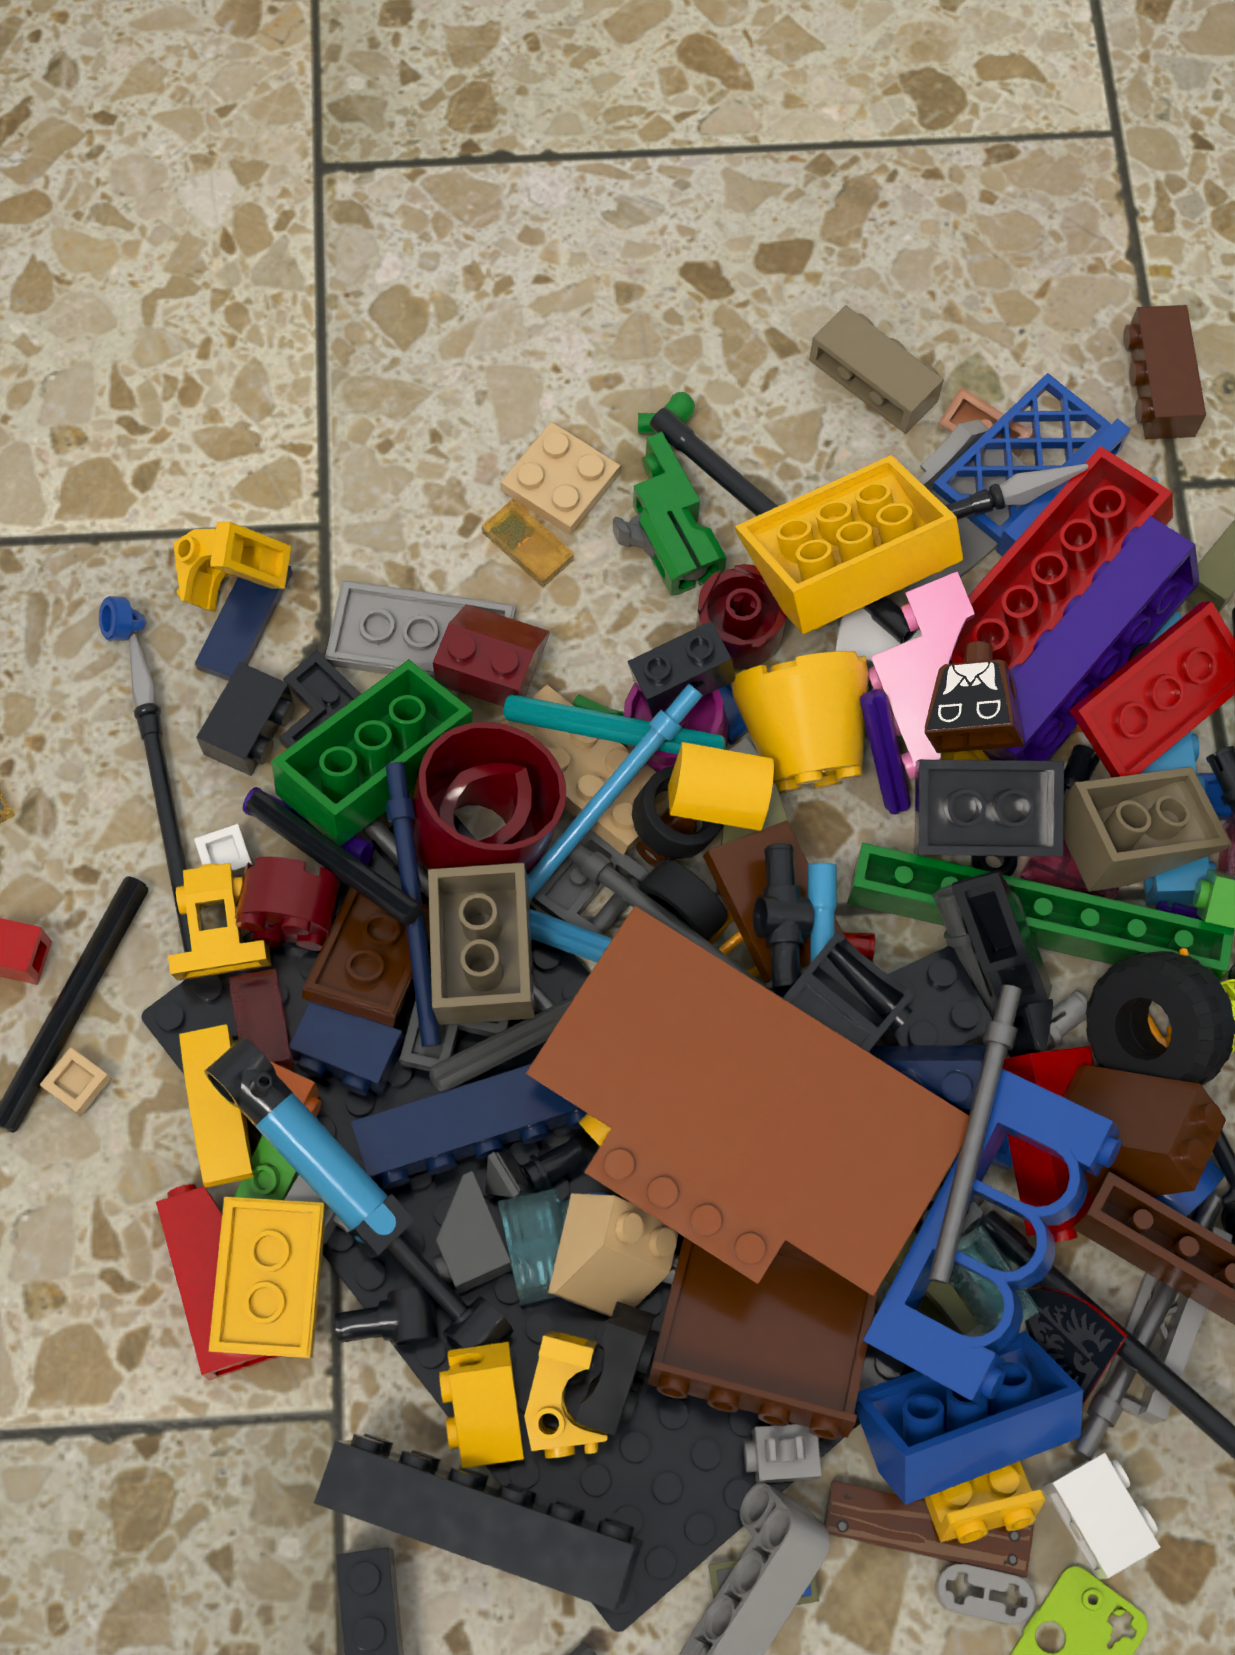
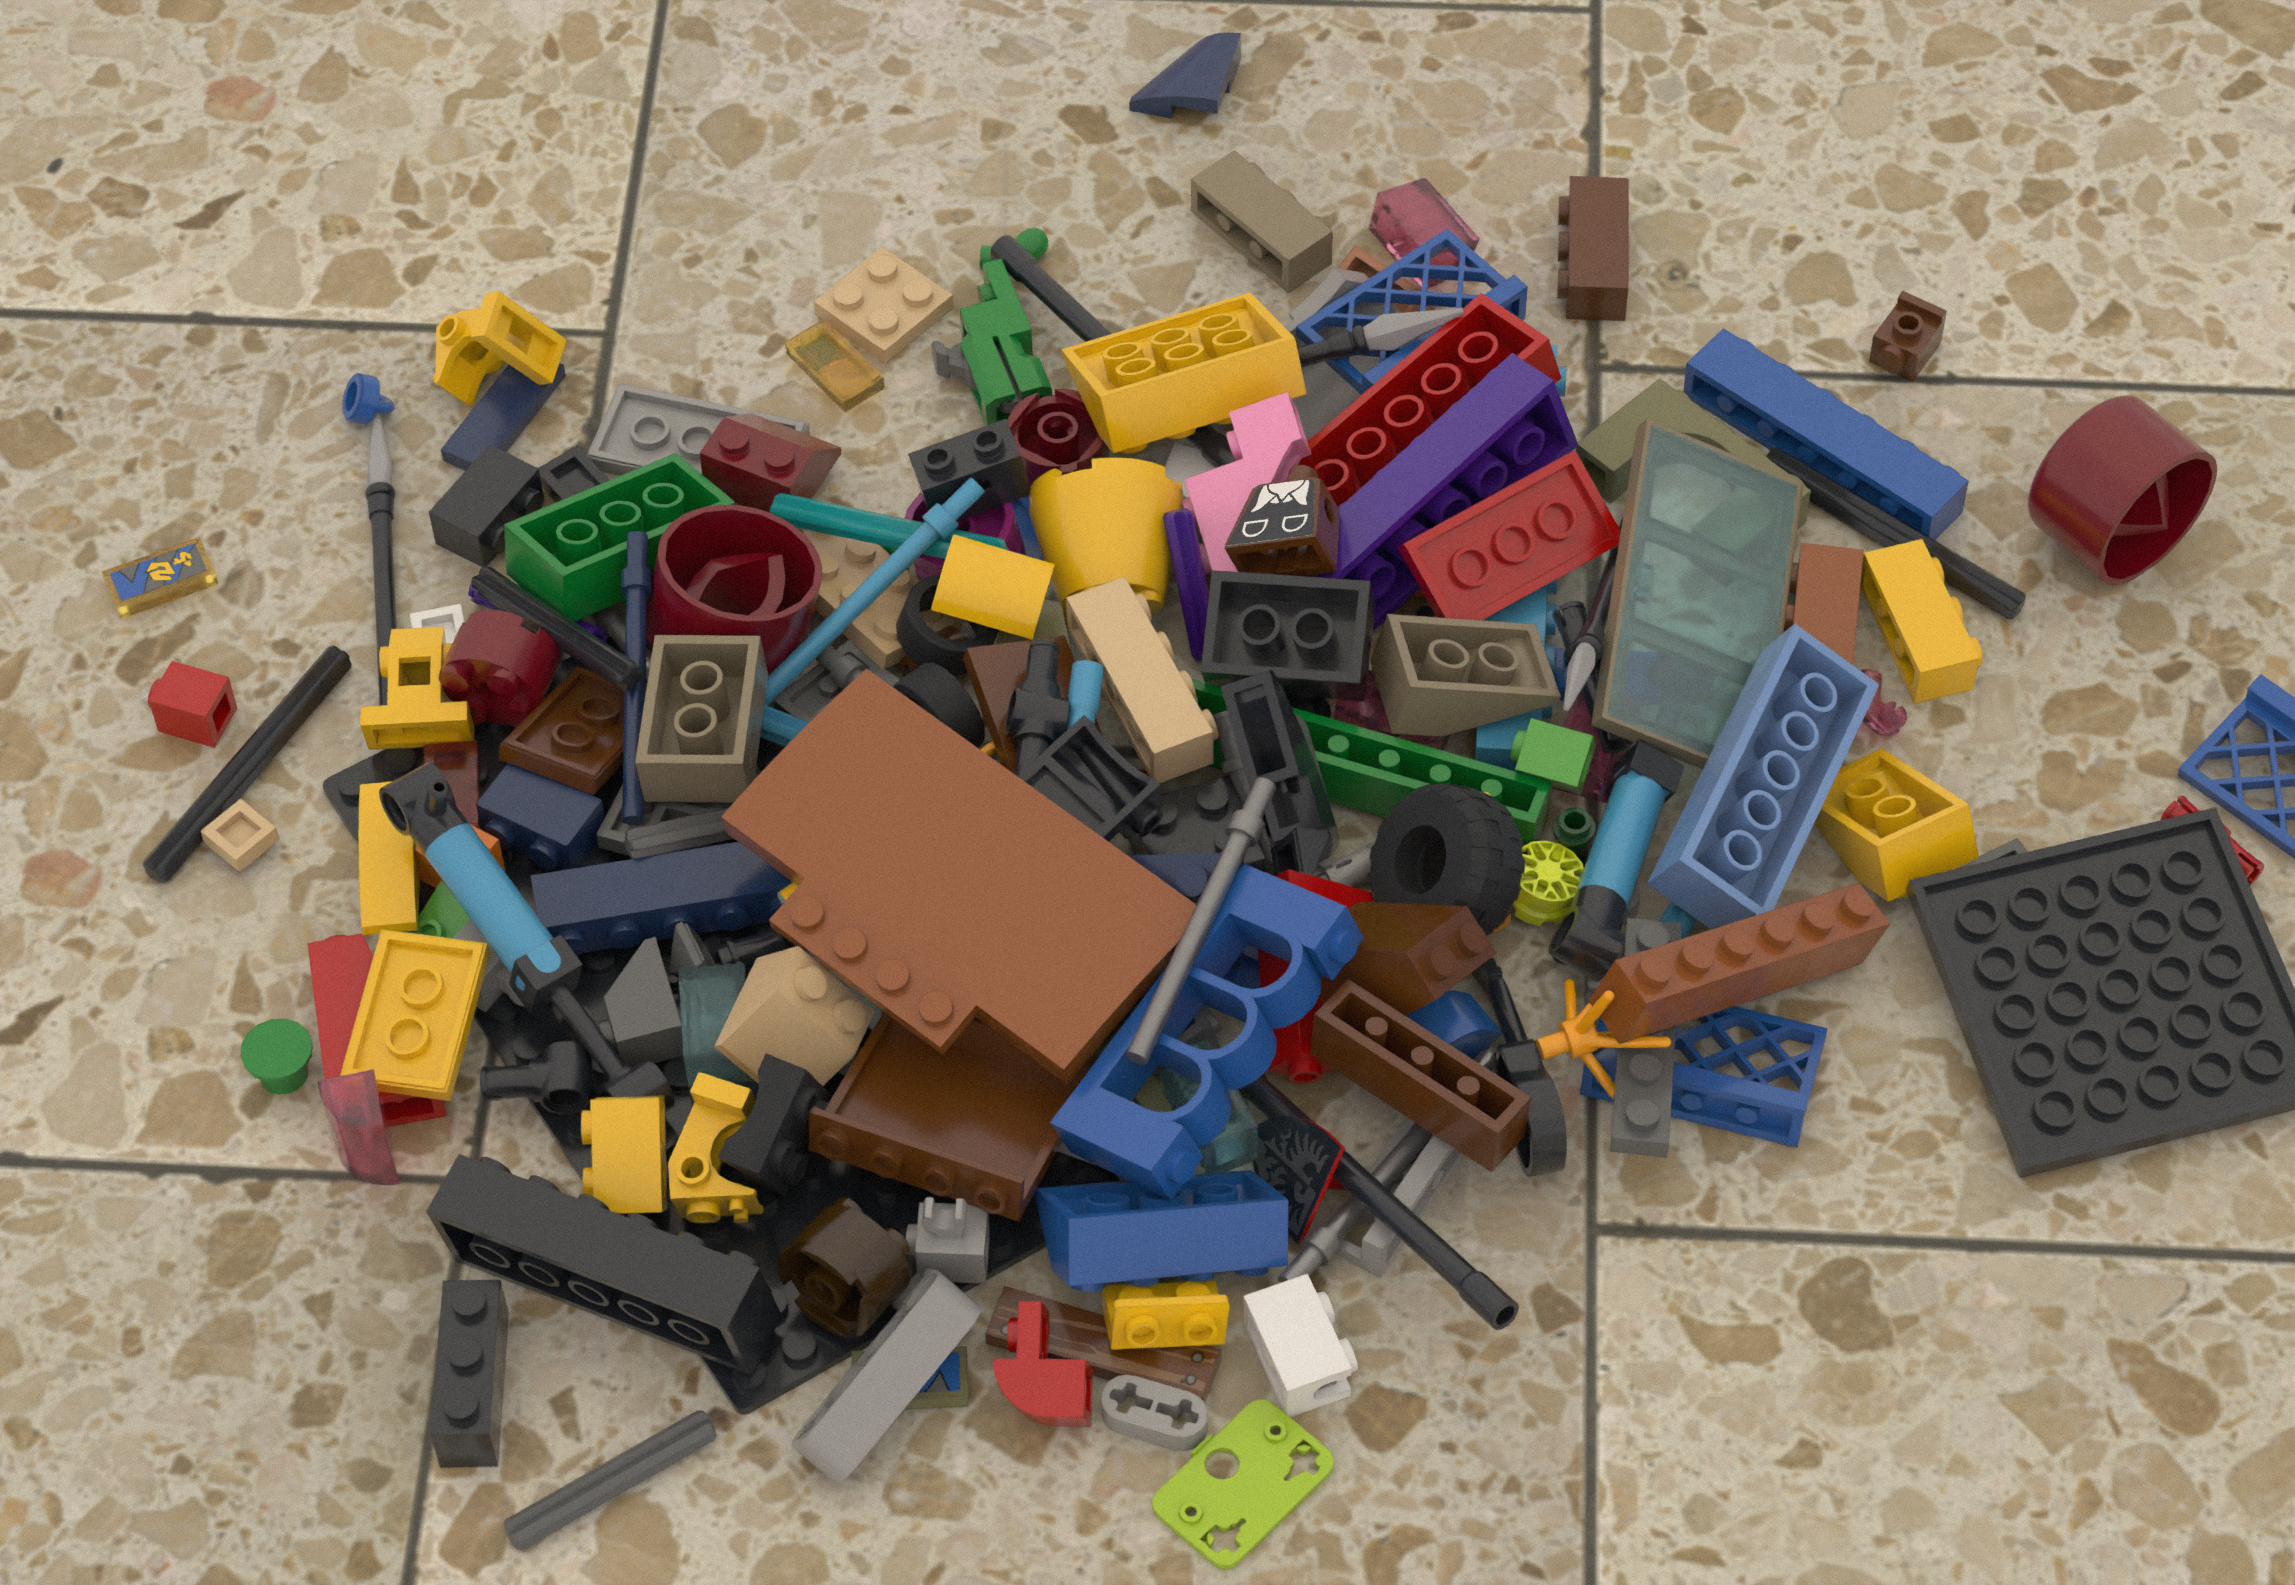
camera: 10 degrees right, 15 degrees down
none -> green piece [240,1019,313,1094]
none -> clear pink brick [317,1069,400,1185]
none -> dark brown brick [777,1197,910,1337]
none -> red brick [993,1301,1093,1427]
none -> tan brick [1066,576,1219,783]
none -> dark blue slope [1129,33,1241,118]
none -> clear pink brick [1369,178,1480,289]

